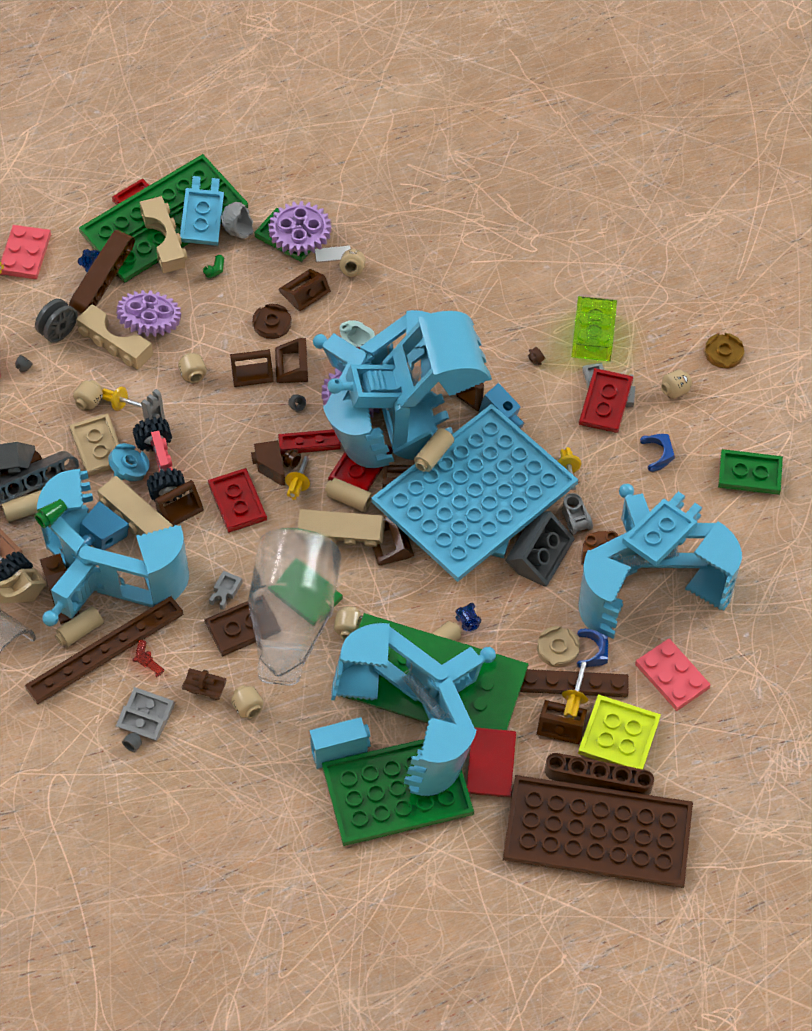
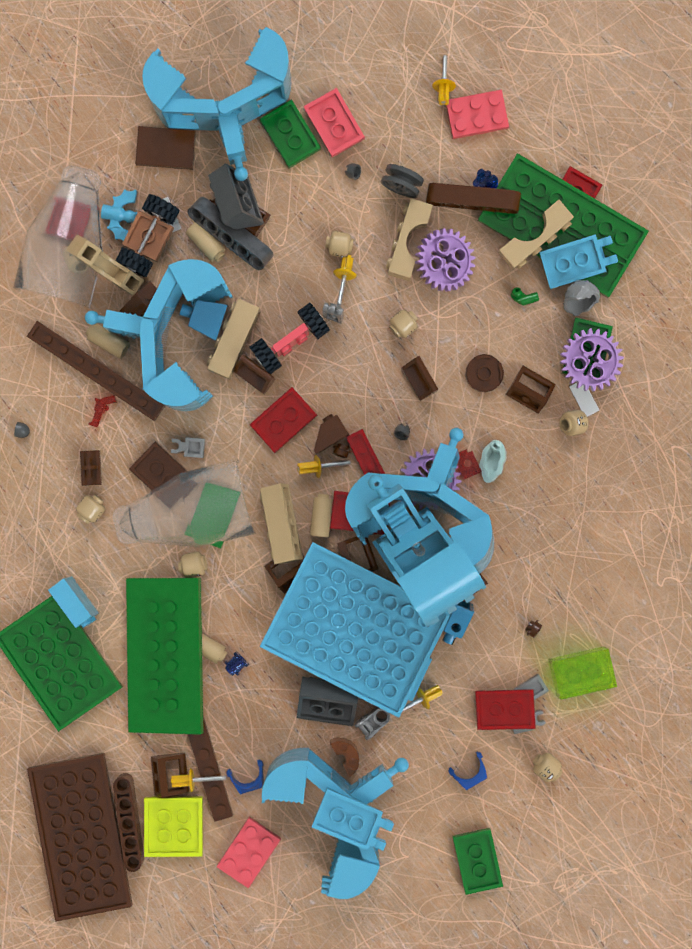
camera: 70 degrees right, 30 degrees up
green cone [34,499,67,528] -> none
tan tile [69,413,119,477] -> none
medium azure plate [108,443,150,481] -> none
light grey slope [116,687,176,741] -> none
reddish brown tile [275,338,308,383] -> none
medium azure piece [331,623,496,796] -> none
tan brick [414,428,454,472] -> none
red tile [467,727,516,798] -> none
tan tile [537,626,580,667] -> none
pearl gold tile [705,333,744,369] -> none

